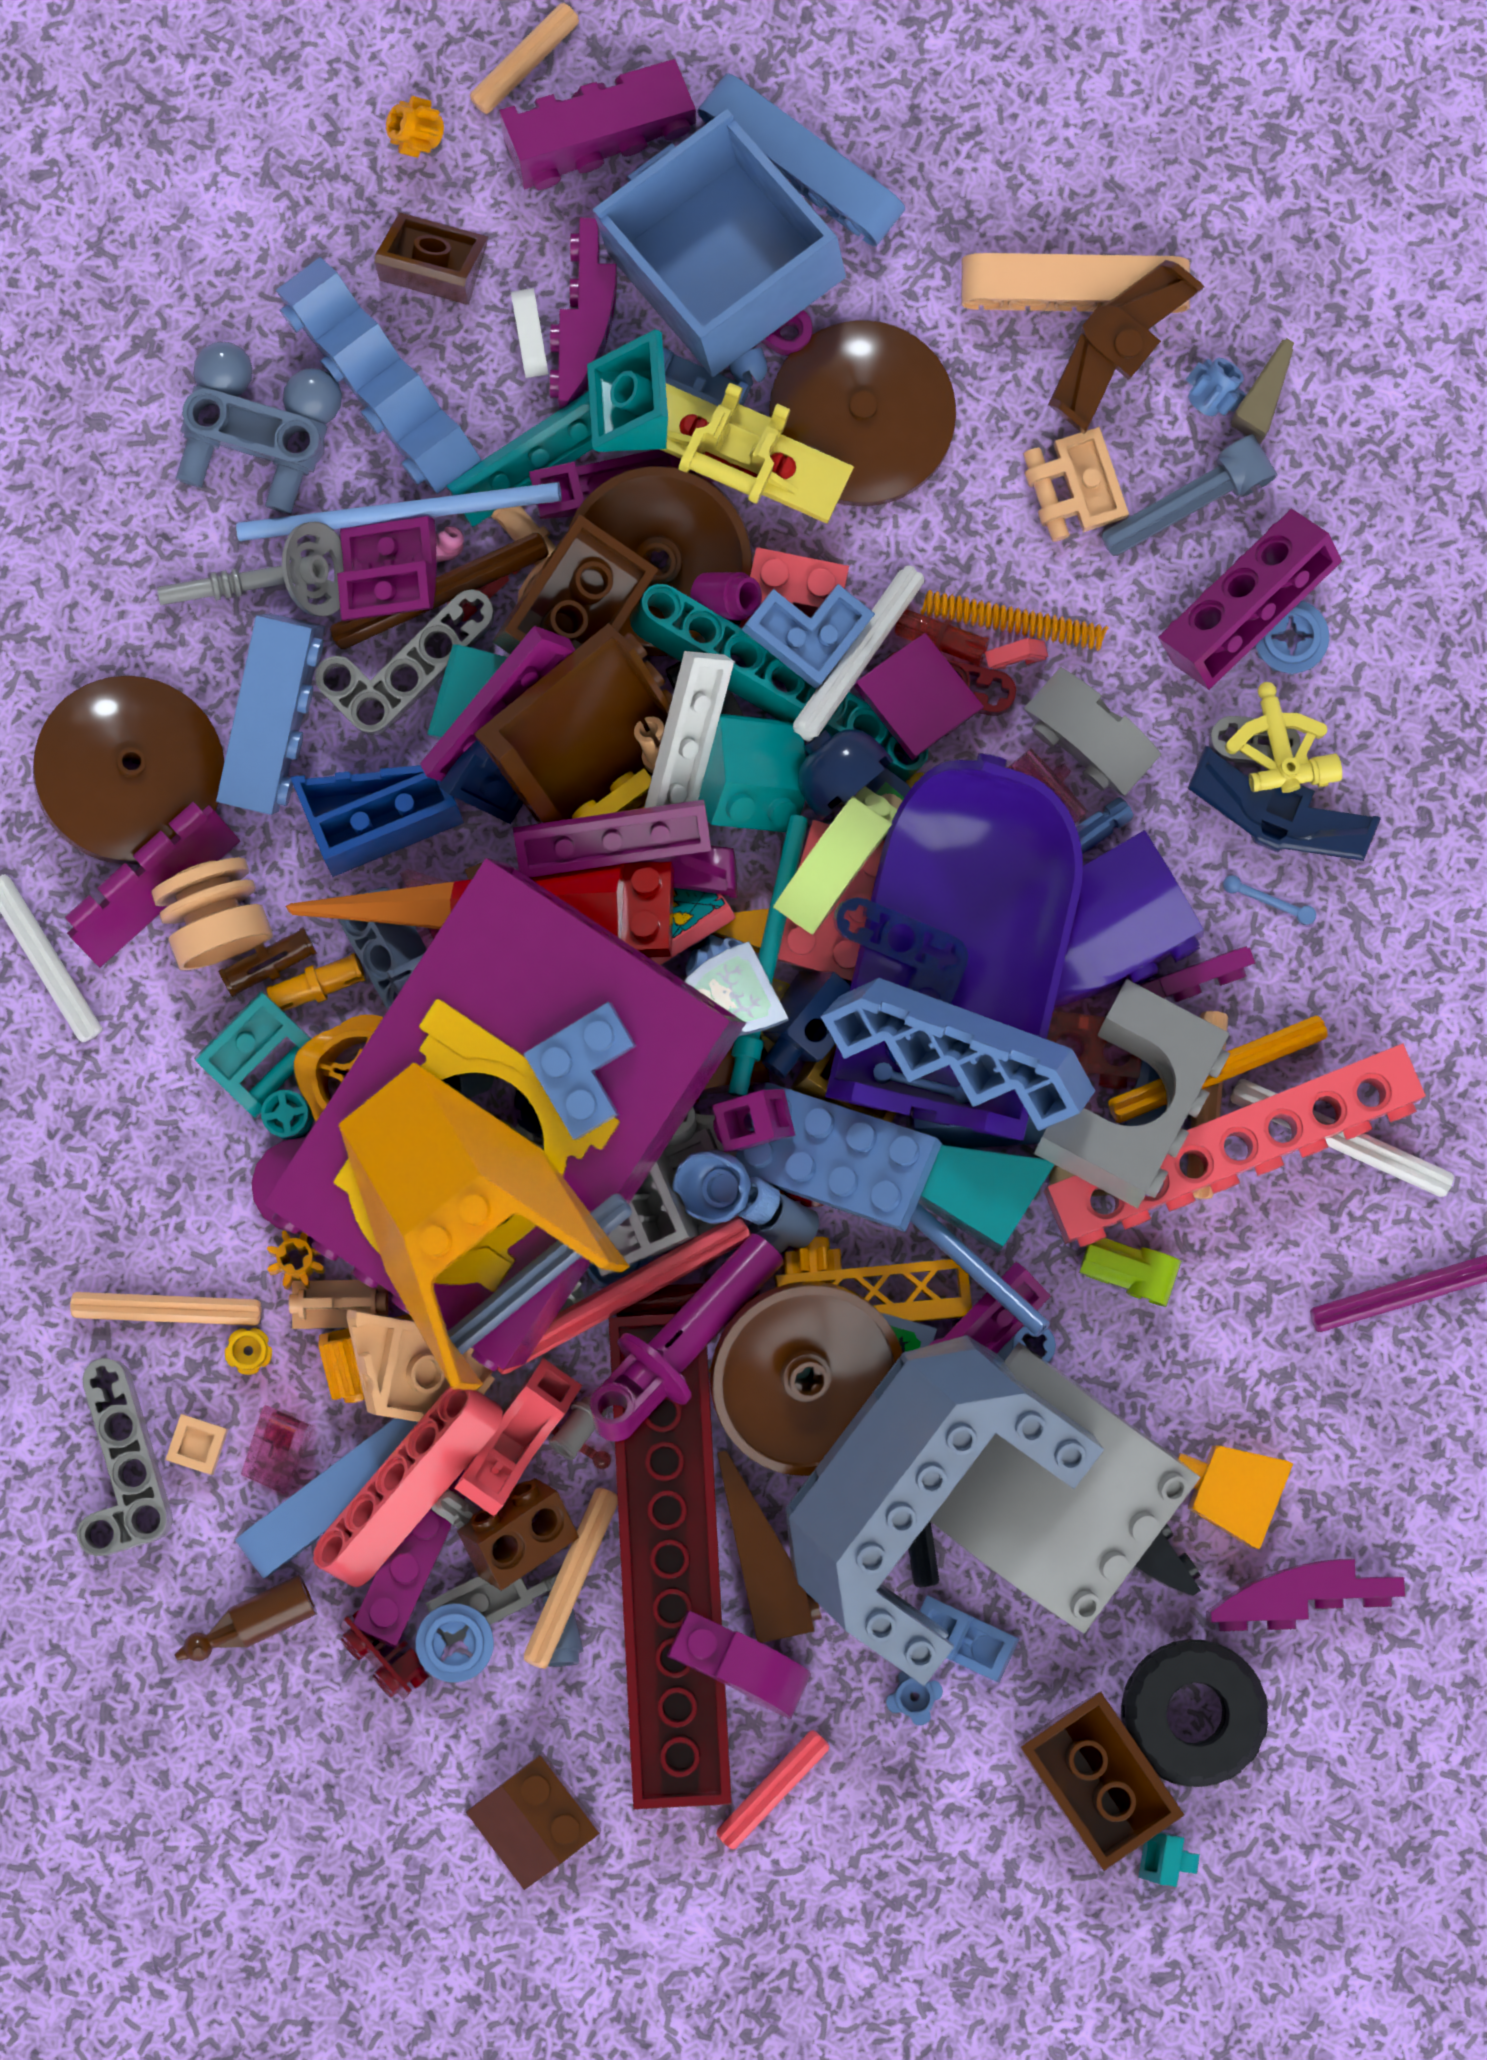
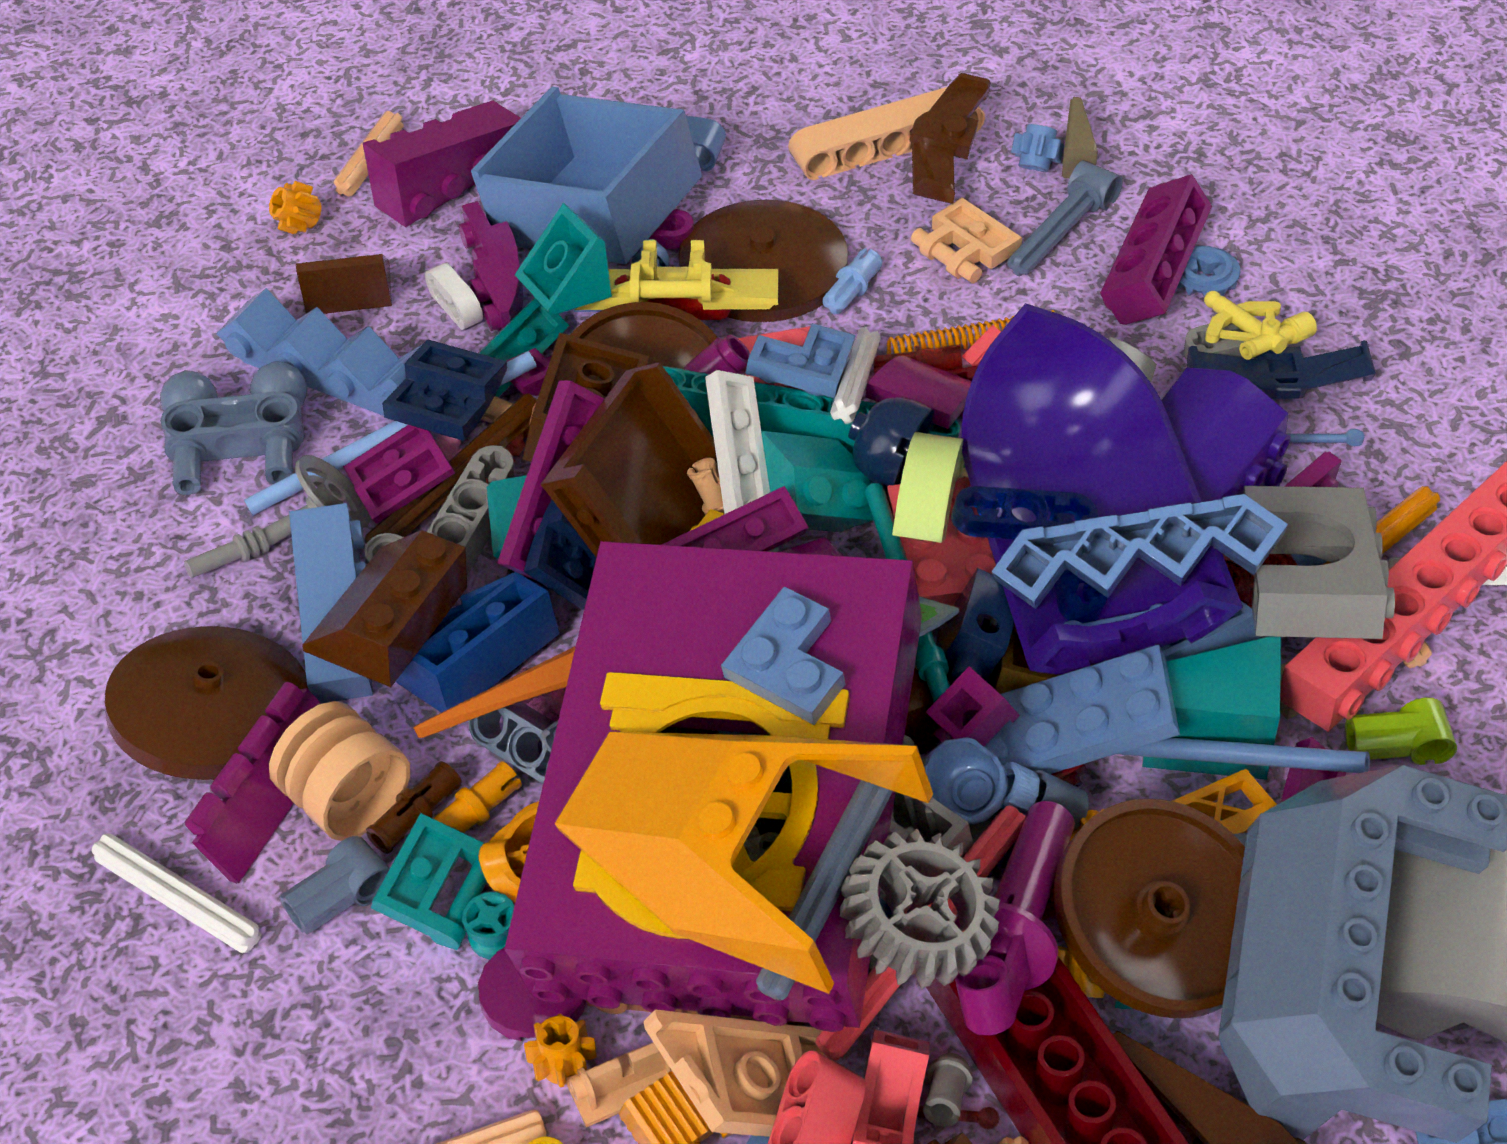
camera: 20 degrees left, 35 degrees down
none -> sand blue piece [279,836,390,935]
none -> reddish brown slope [302,530,467,688]
none -> dark blue slope [382,339,507,441]
none -> light blue axle [823,248,882,314]
none -> light grey gear [840,828,1000,990]

